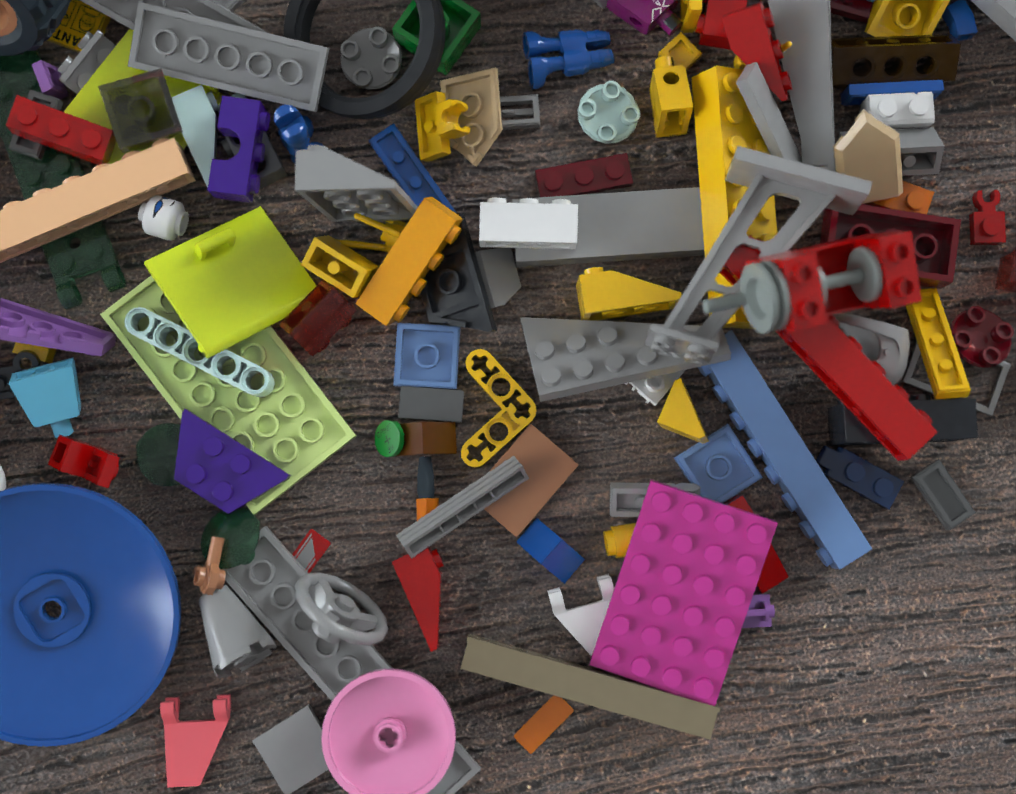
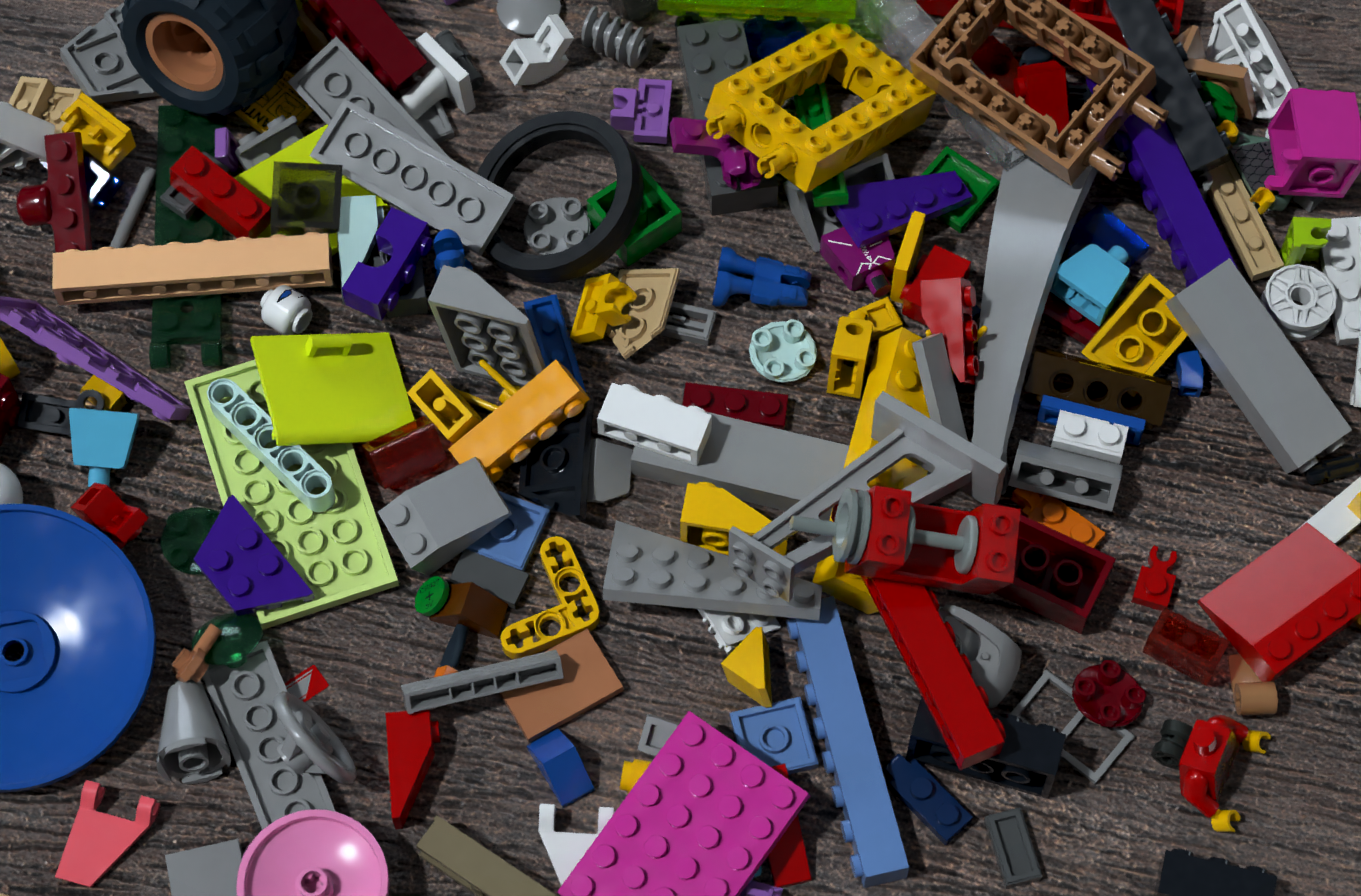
camera: 20 degrees right, 20 degrees down
tan tile [833,109,903,204] -> none
yellow tile [906,288,971,400] -> none
none -> light grey slope [378,457,512,576]

